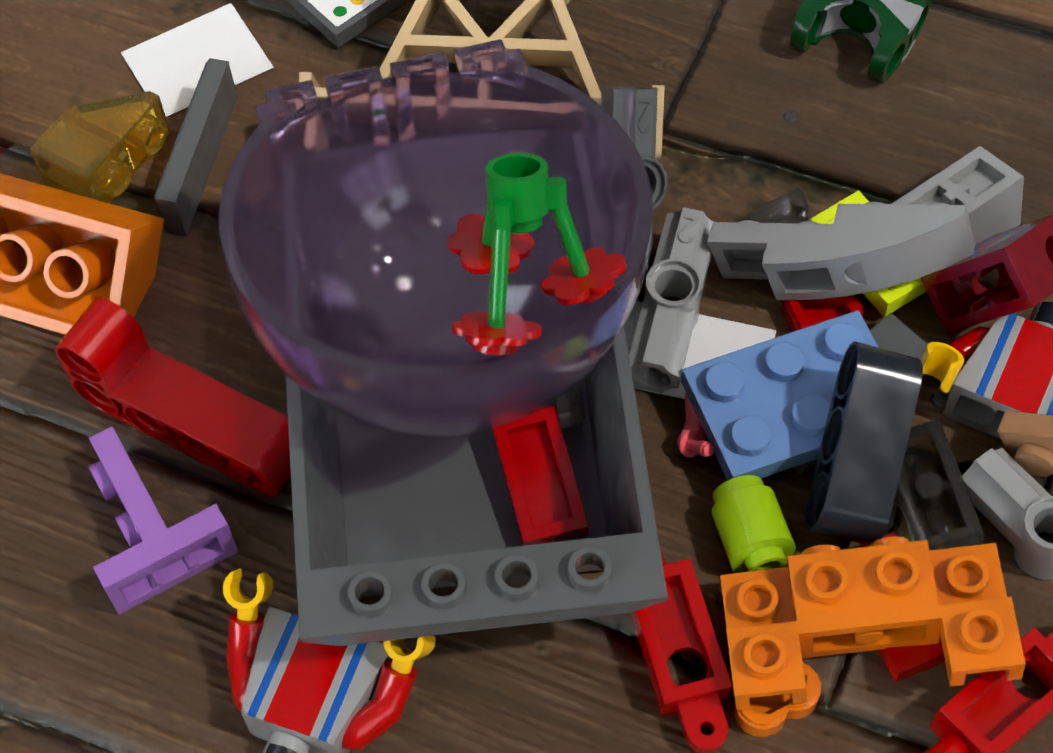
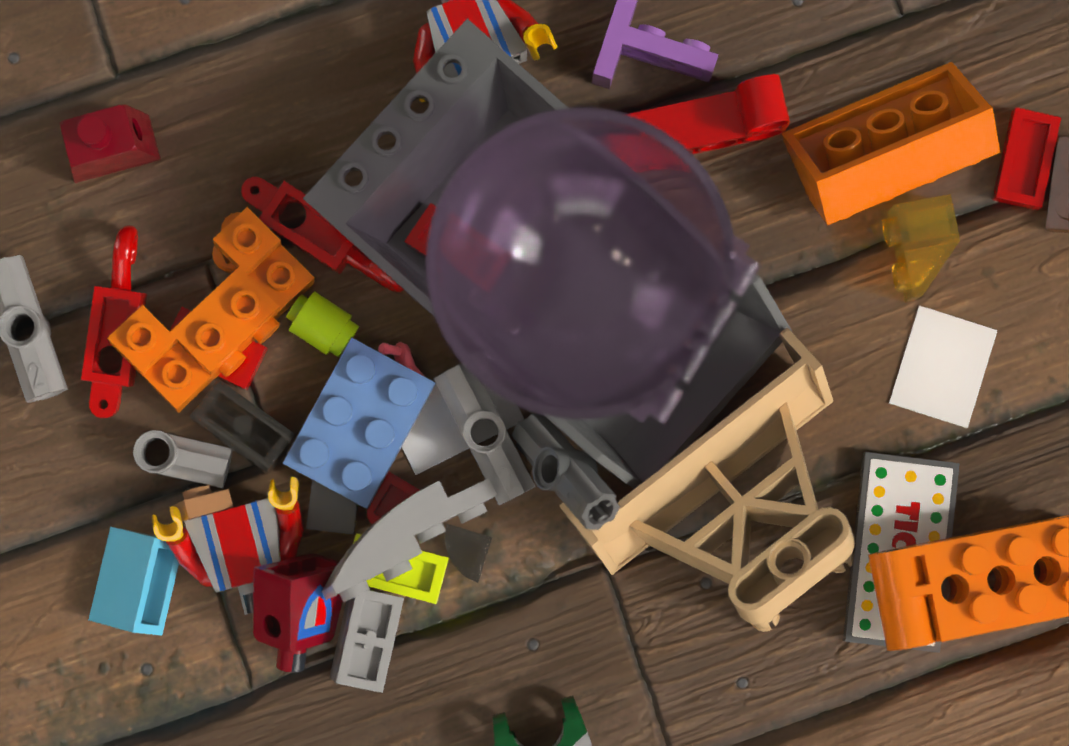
camera: 135 degrees right, 25 degrees up
dark grey tile [154,58,238,236] -> none
plant [447,153,627,355] -> none
black beam [805,341,923,546] -> none

